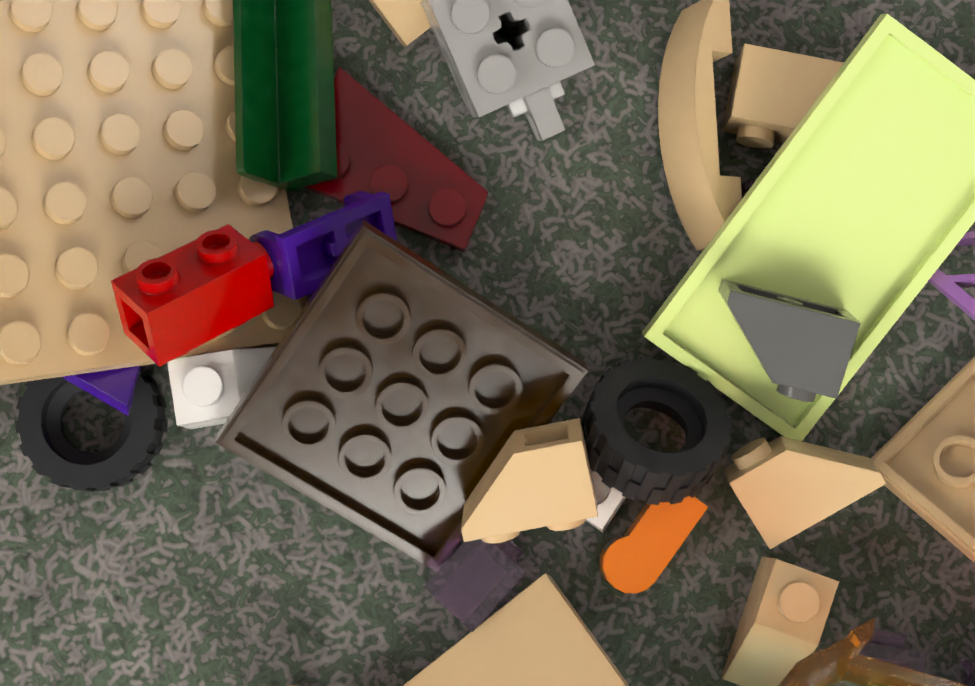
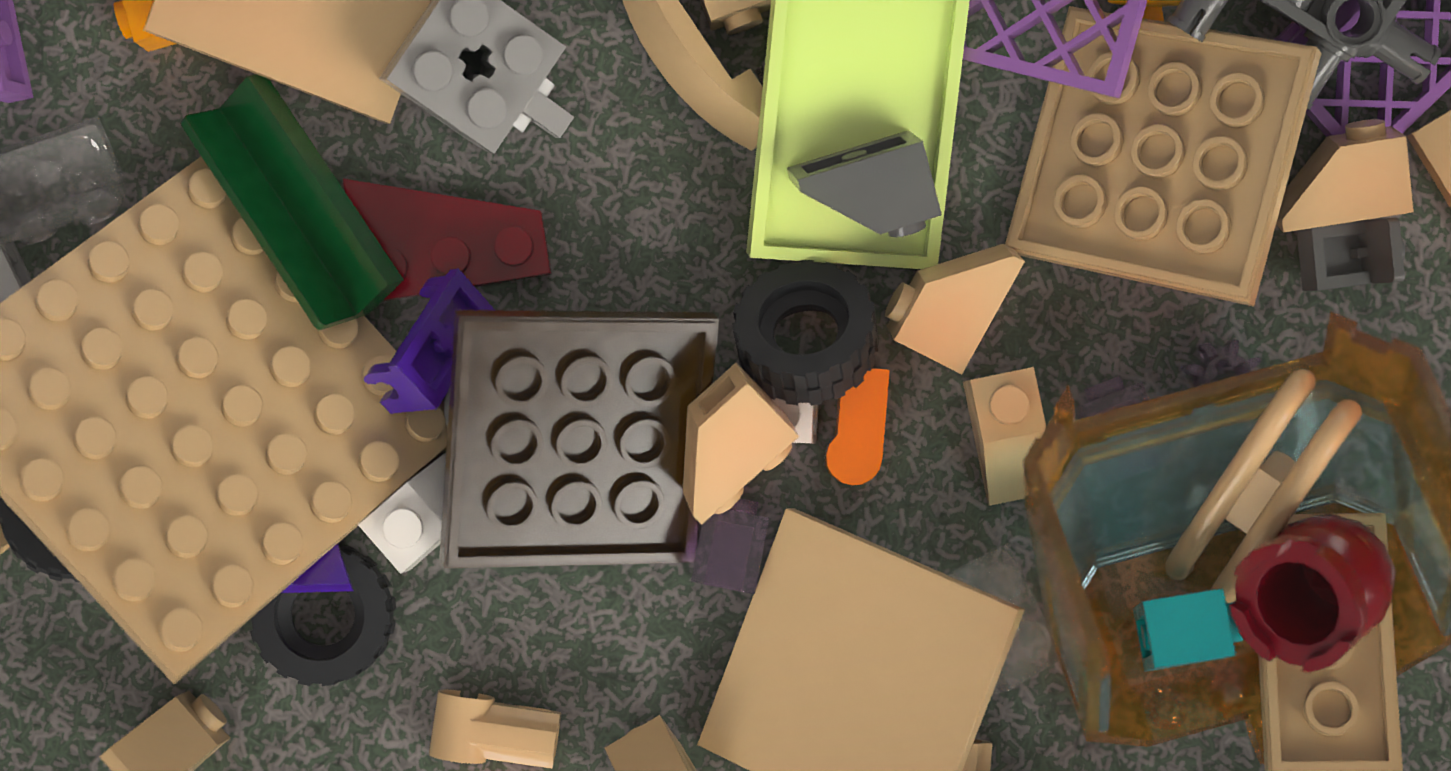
camera: 30 degrees left, 5 degrees up
red brick [111,224,275,367] -> none
none -> tan piece [429,690,561,769]

